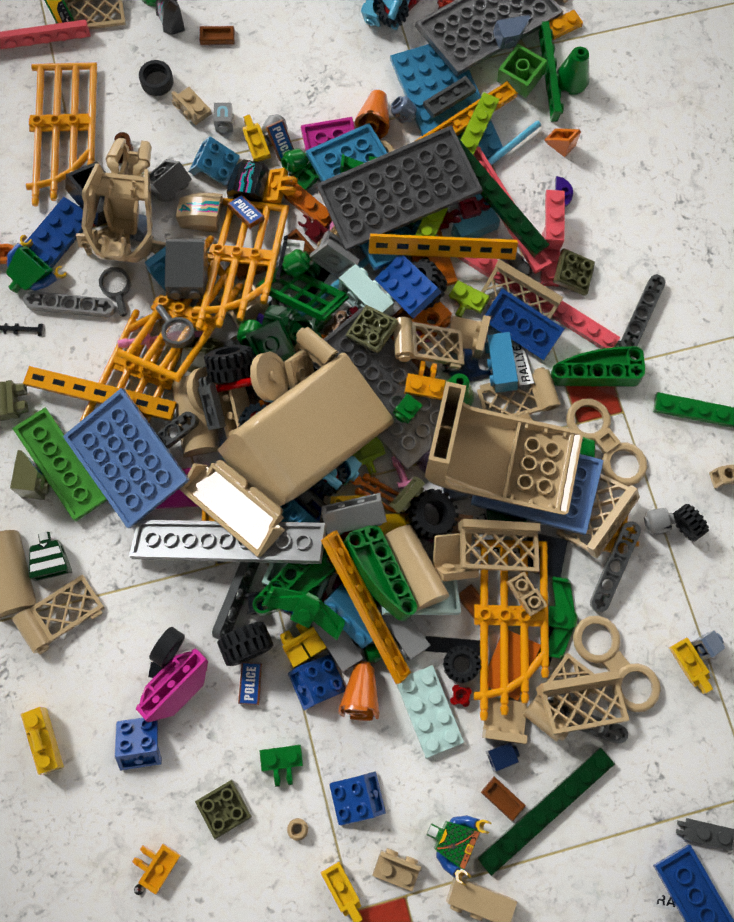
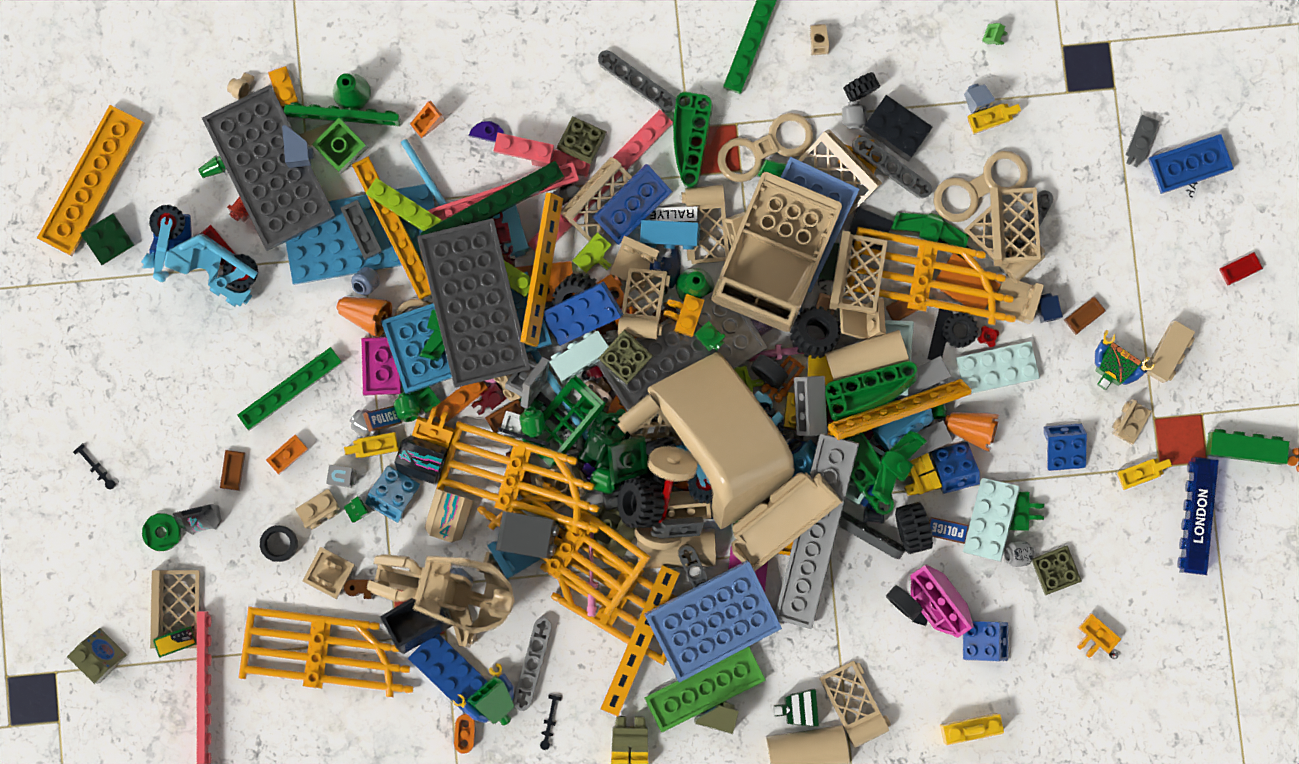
camera: 80 degrees left, 10 degrees up
piece [99,267,131,317] -> none
dark grey slope [149,159,192,202] -> none
dark grey piece [156,304,195,348] -> none
tile [227,195,265,229] -> none
tan tile [284,350,311,389] -> none
tan plate [287,818,308,840] -> none
olive plate [389,476,426,513] -> none
dark green plate [477,748,615,876] -> none
tan slope [506,572,547,616] -> none
none -> green plate [237,347,343,431]
none -> orange plate [266,435,308,475]
none -> tan plate [302,547,355,599]
none -> green bracket [344,496,370,523]
none -> black tyre [751,354,788,389]
none -> black piece [862,95,933,162]
none -> light aqua plate [963,478,1020,562]
none -> light grey head [1004,541,1035,567]

